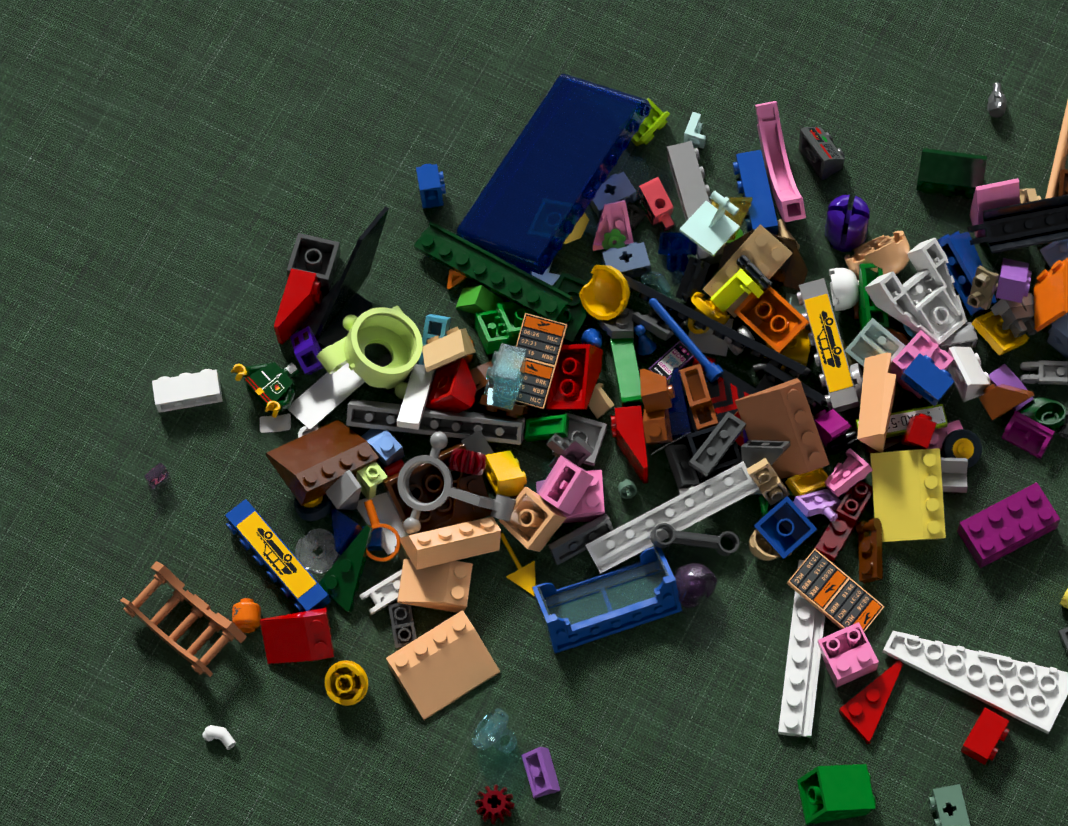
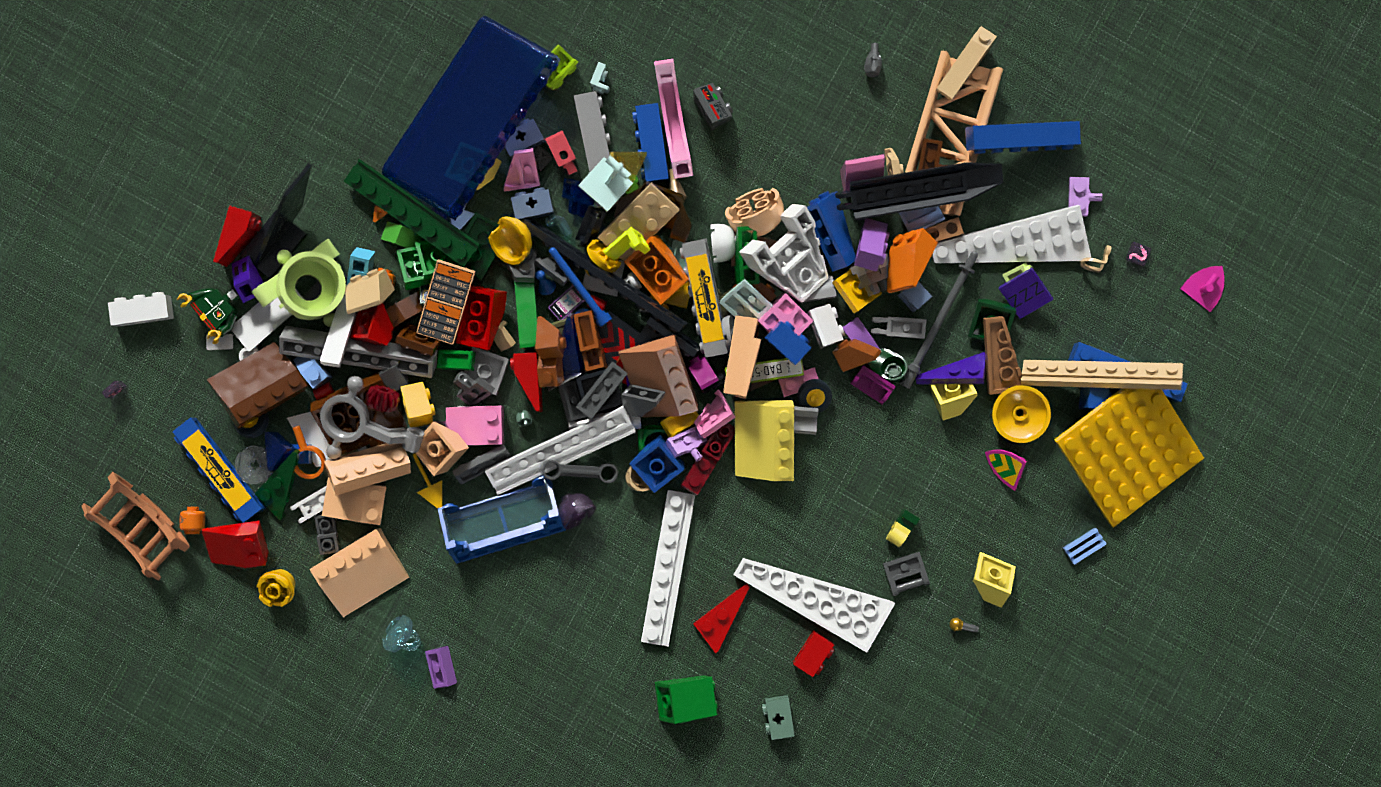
camera: 10 degrees left, 20 degrees up
white arm [202,725,236,750] -> none
dark grey brick [287,233,341,291] -> none
light grey slope [325,470,361,510] -> none
yellowish green bracket [356,462,387,500] -> none
blue brick [416,164,446,209] -> none
dark red gear [475,785,515,825] -> none
clear light blue brick [484,343,527,410] -> none
bright pink slope [538,455,594,515] -> none
blue piece [581,329,602,348] -> none
bright green plant [602,229,626,250] -> none
black axle [736,255,772,291] -> none
tan slope [747,458,790,505] -> none
tile [786,549,885,632] -> none
bright pink slope [817,622,879,688] -> none
dark purple cylinder [825,195,870,252] -> none
reddish brown plate [856,518,883,584] -> none
red brick [901,413,937,449] -> none
dark green slope [916,148,987,199] -> none
magenta brick [957,482,1060,568] -> none
dark tan hips [967,265,999,310] -> none

